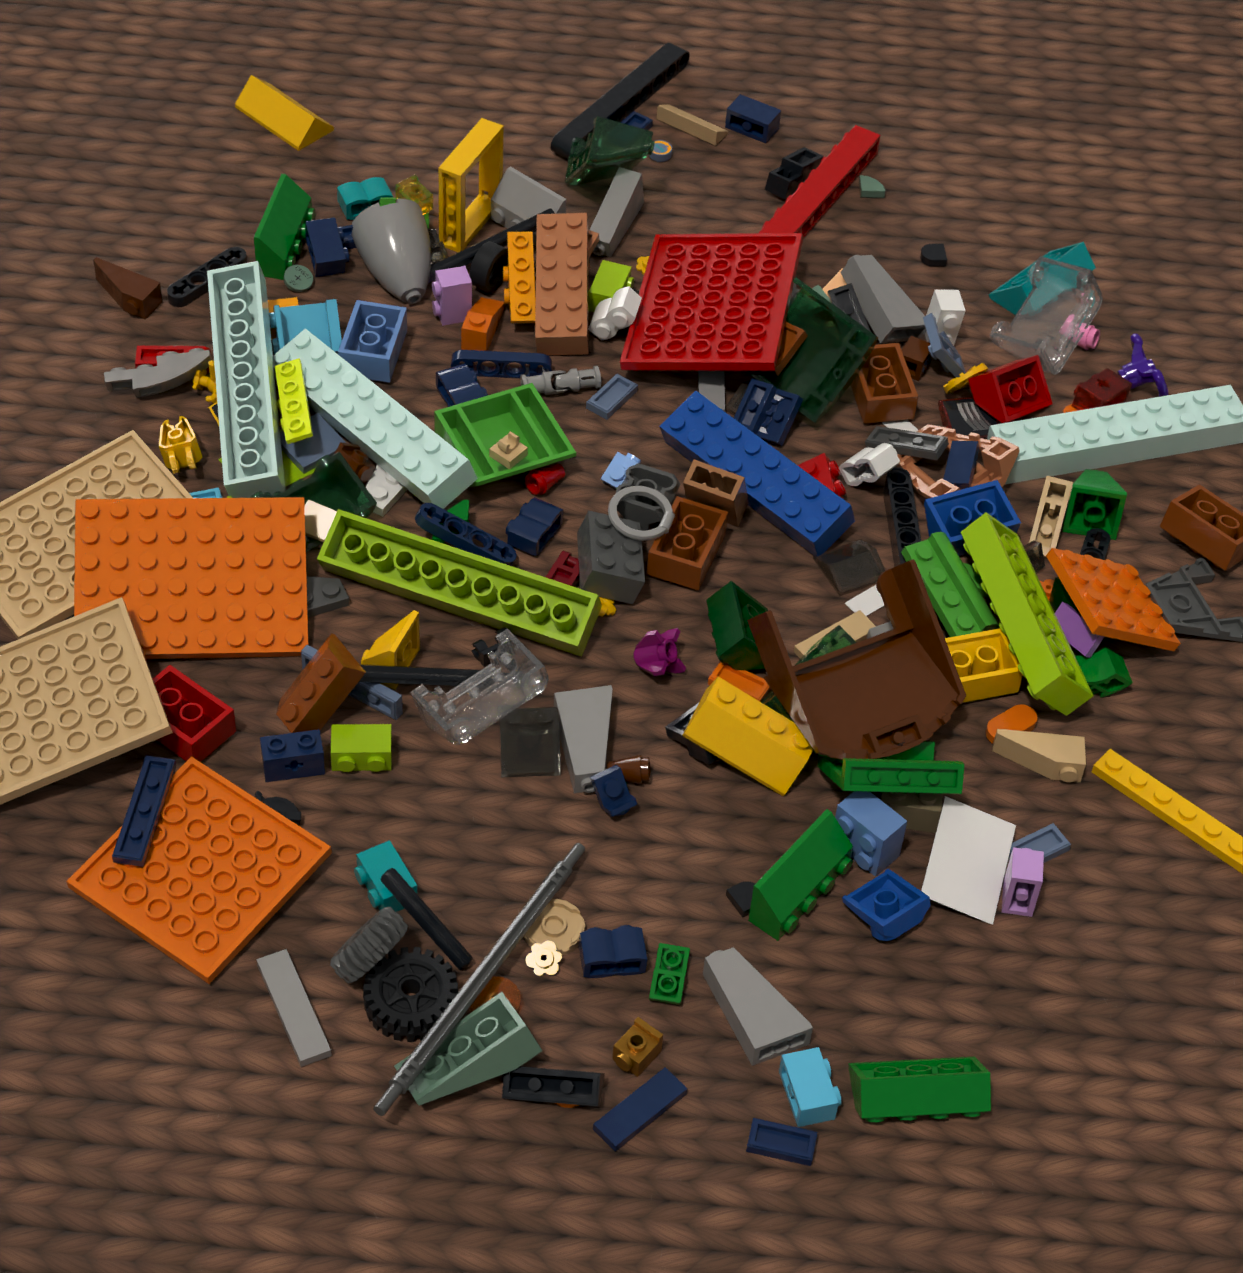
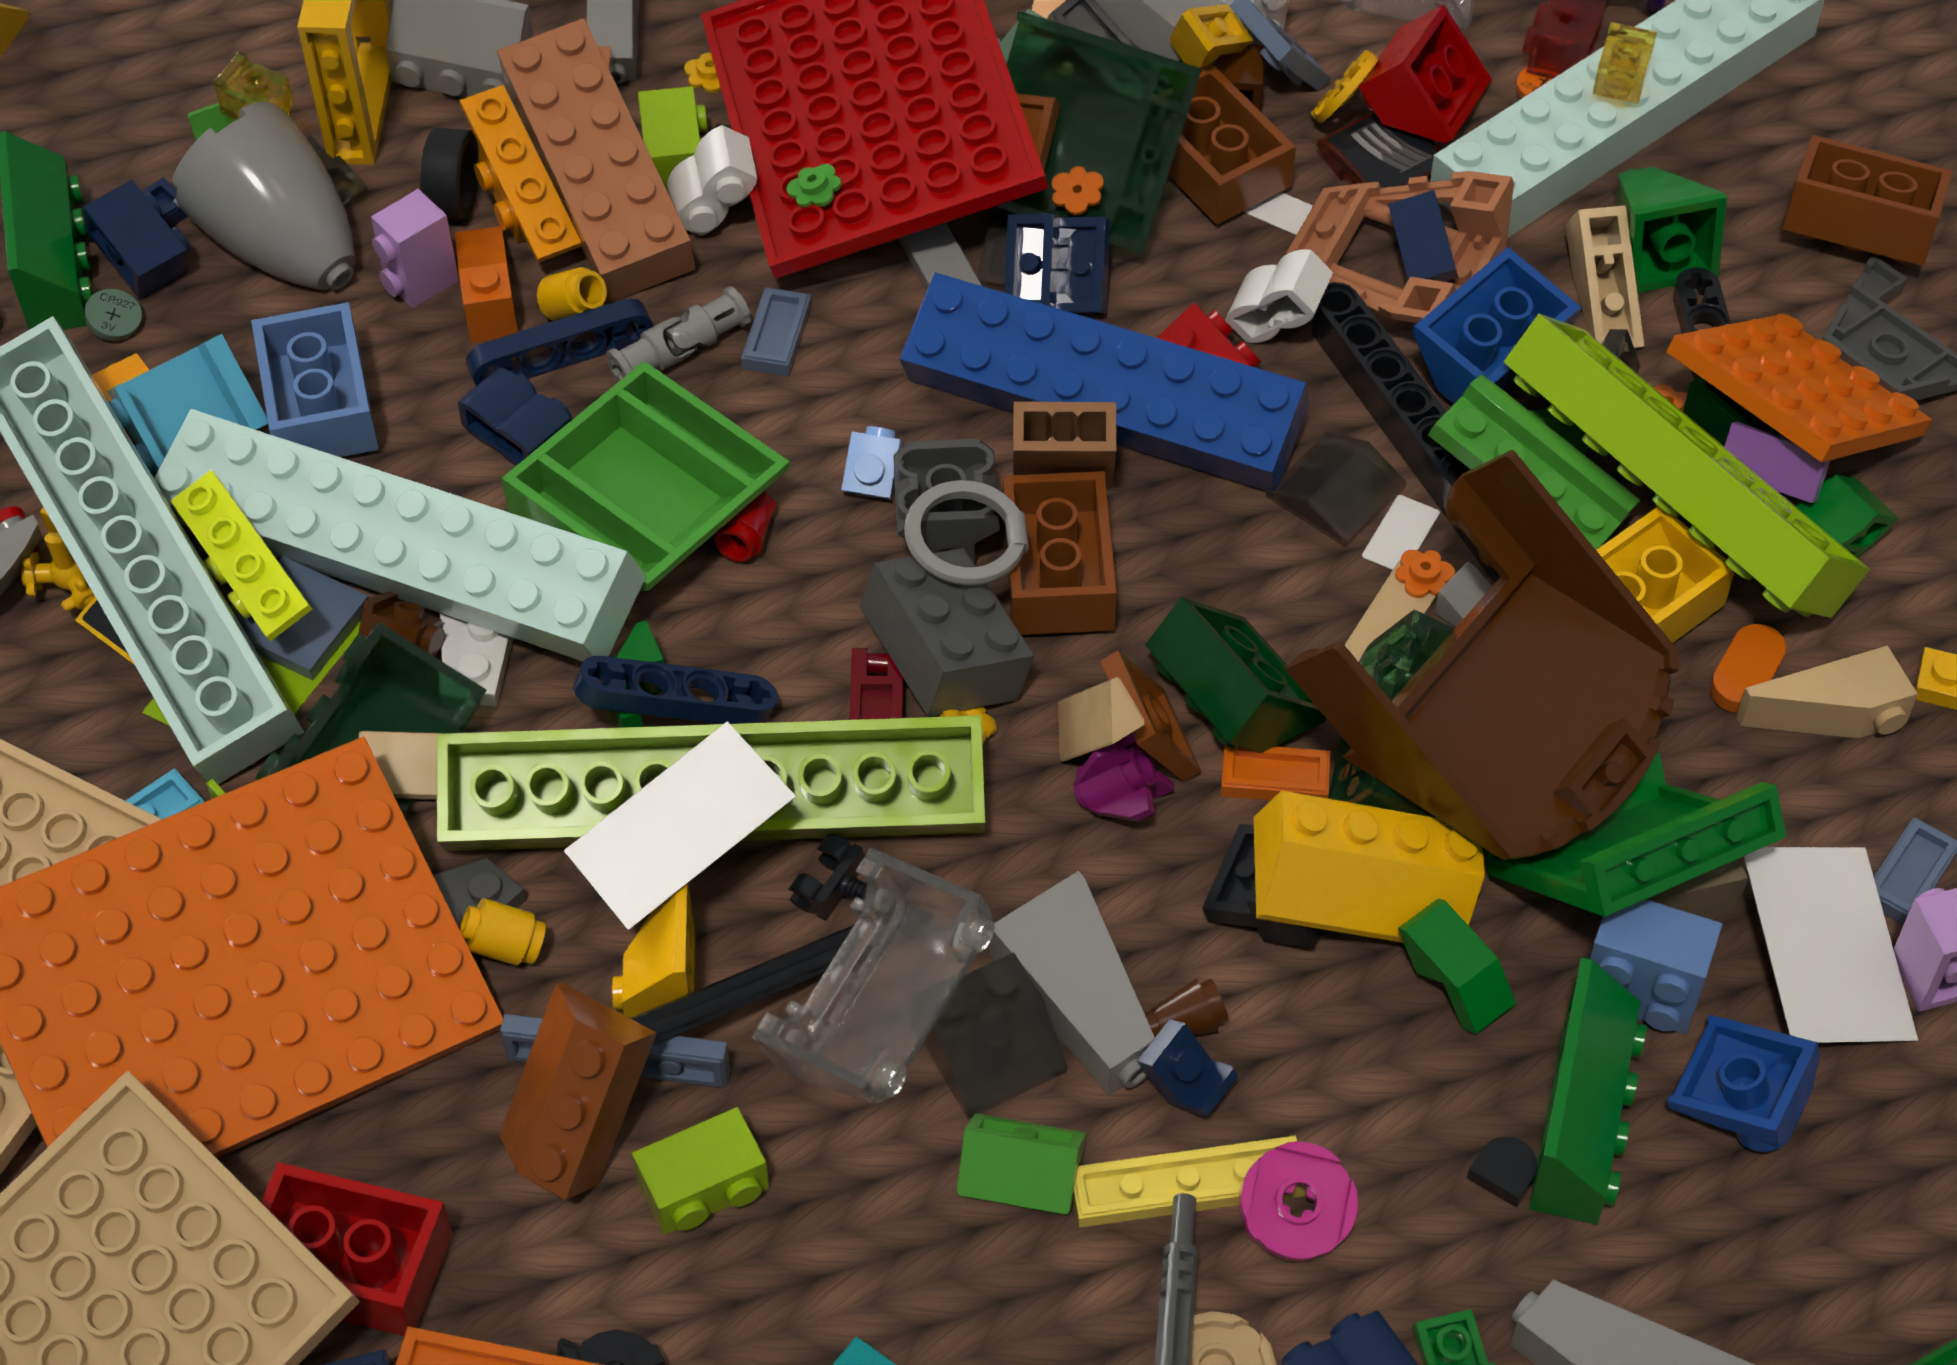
camera: 20 degrees left, 5 degrees up
yellow hinge [159,416,203,474] -> none
dark blue brick [260,729,325,783] -> none
teal brick [337,177,393,220] -> none
black axle [428,208,555,284] -> none
tan tile [489,431,528,469] -> none
dark blue brick [505,497,564,556] -> none
dark grey tile [865,426,949,460] -> none
none -> yellow brick [459,898,546,966]
none -> yellow brick [537,267,607,321]
none -> white sticker [564,721,796,930]
none -> bright green plant [787,164,842,207]
none -> bright green panel [957,1113,1087,1215]
none -> orange plant [1052,166,1104,215]
none -> tan slope [1058,677,1145,762]
none -> light yellow tile [1073,1136,1306,1228]
none -> dark orange tile [1100,650,1202,782]
none -> yellow slope [1170,4,1254,74]
none -> dark pink plate [1239,1141,1358,1262]
none -> orange plant [1395,550,1455,598]
none -> green slope [1398,898,1517,1034]
none -> clear yellow brick [1593,22,1657,104]

